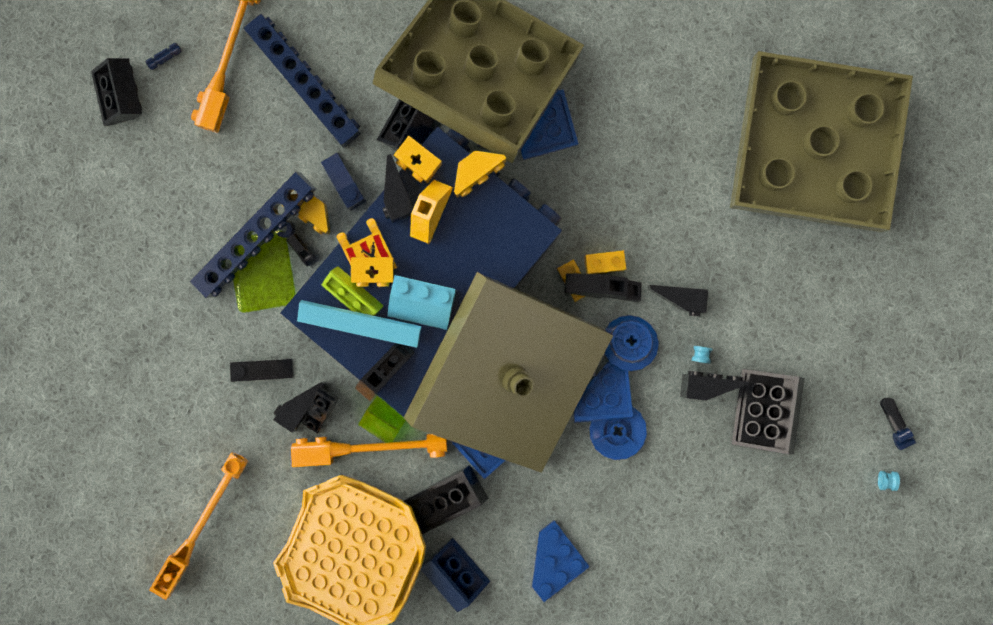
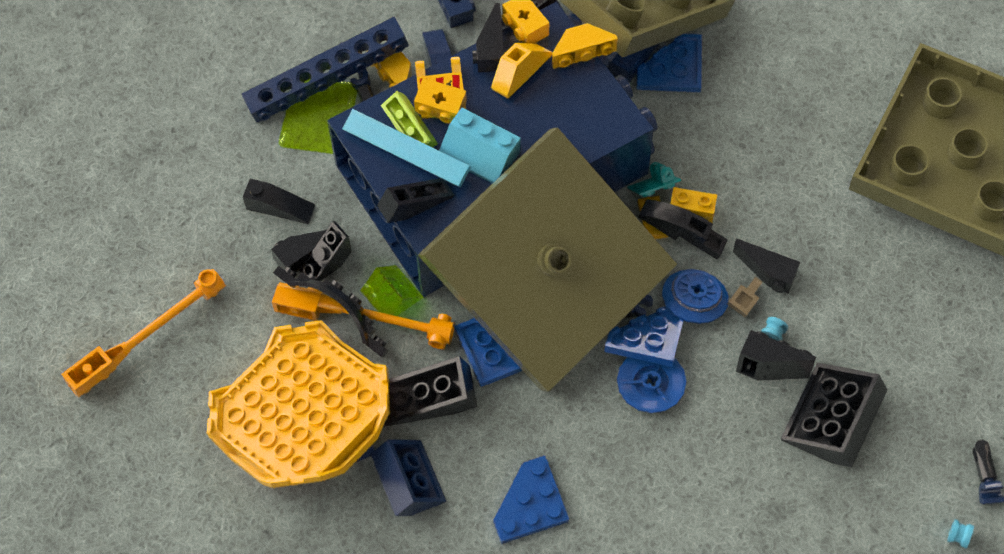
camera: 25 degrees right, 25 degrees down
none -> black piece [273,266,389,358]
none -> teal hinge [627,162,681,197]
none -> dark tan plate [727,277,762,317]

